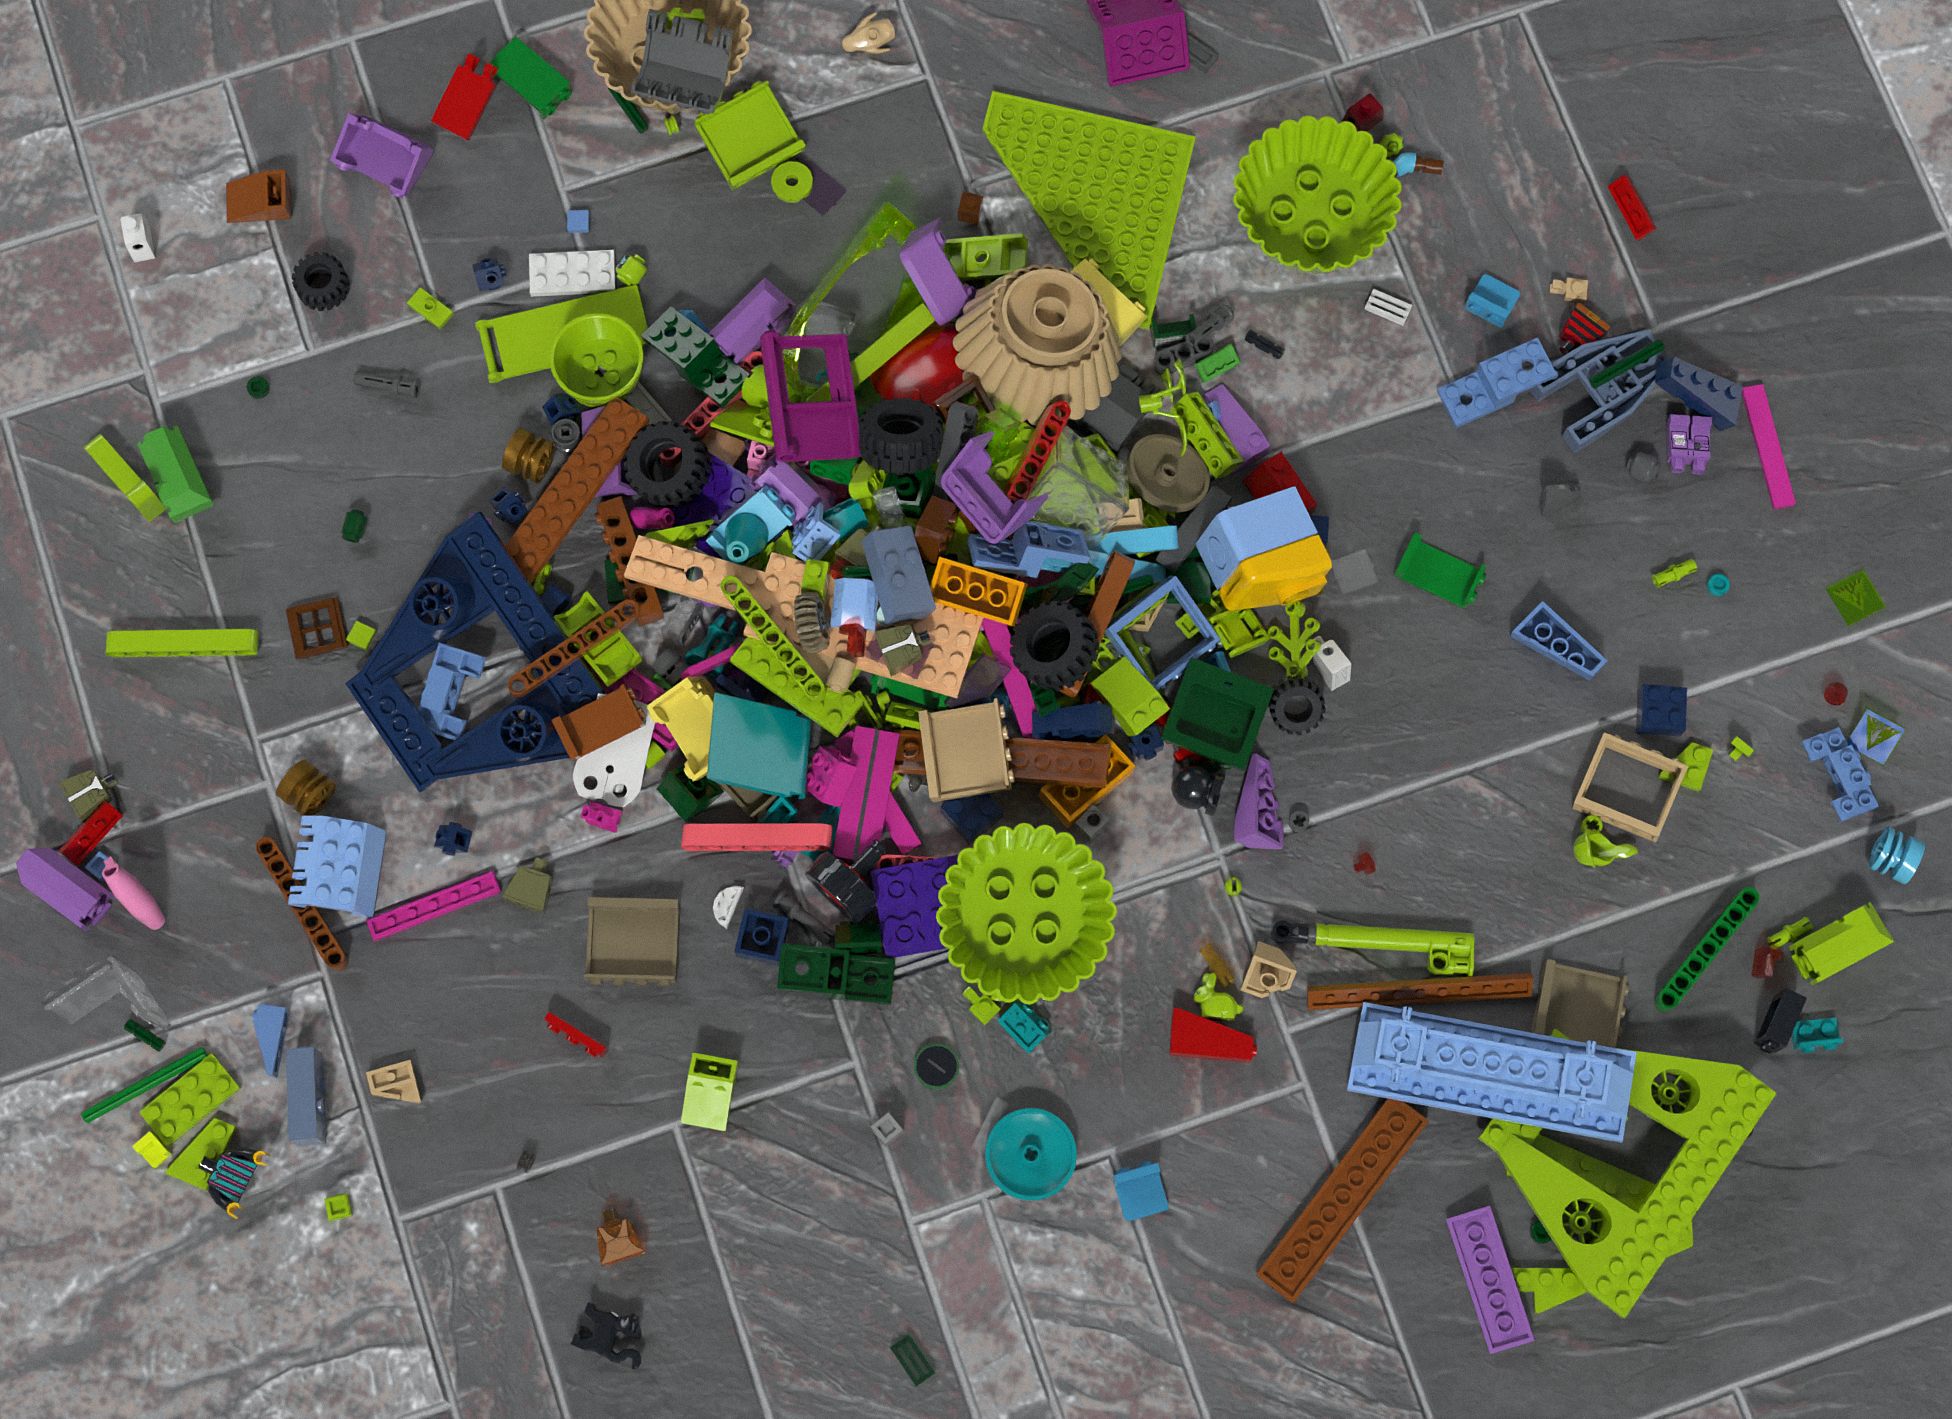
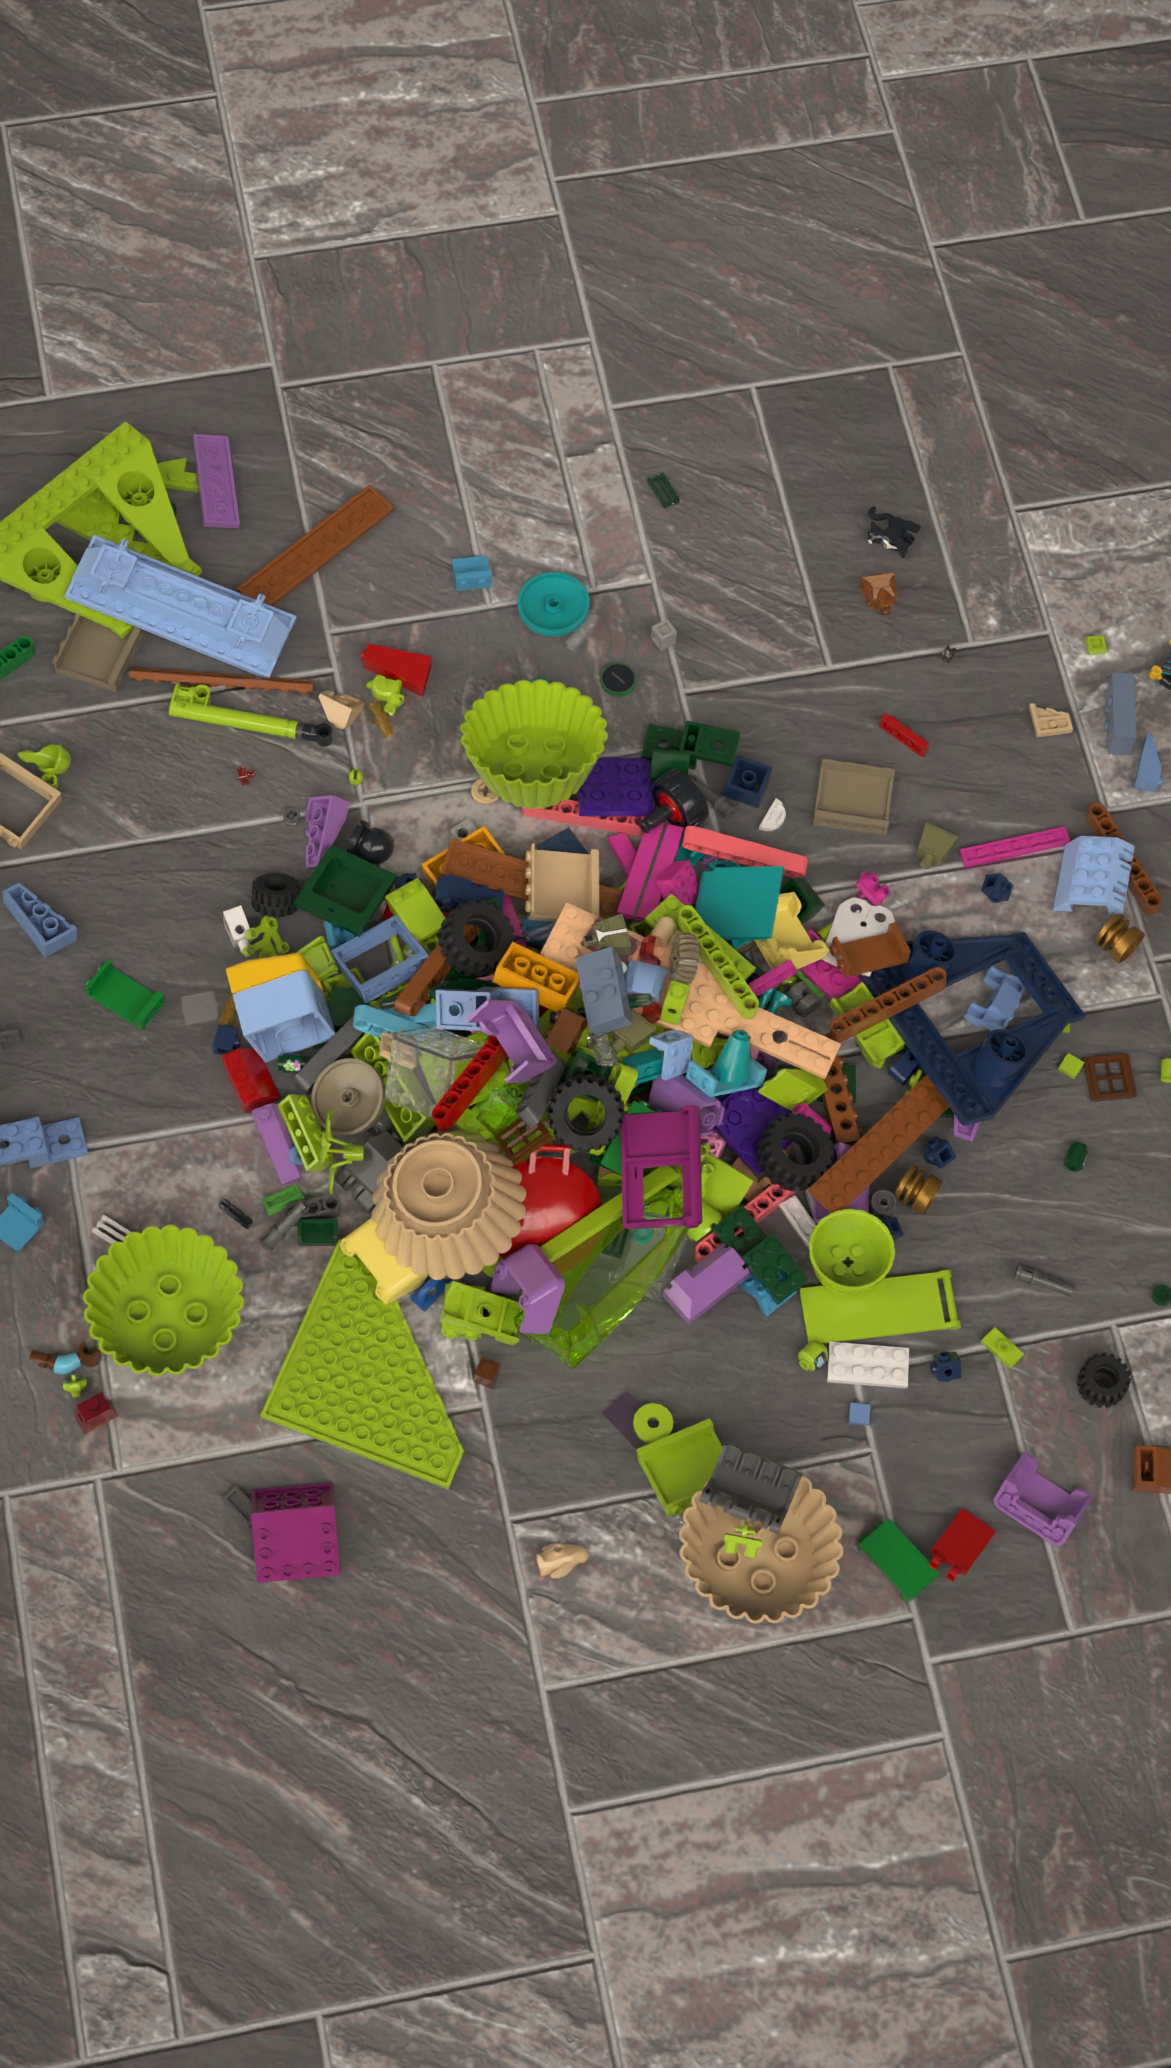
camera: 175 degrees left, 10 degrees down
lime slope [681,1053,739,1132] -> none

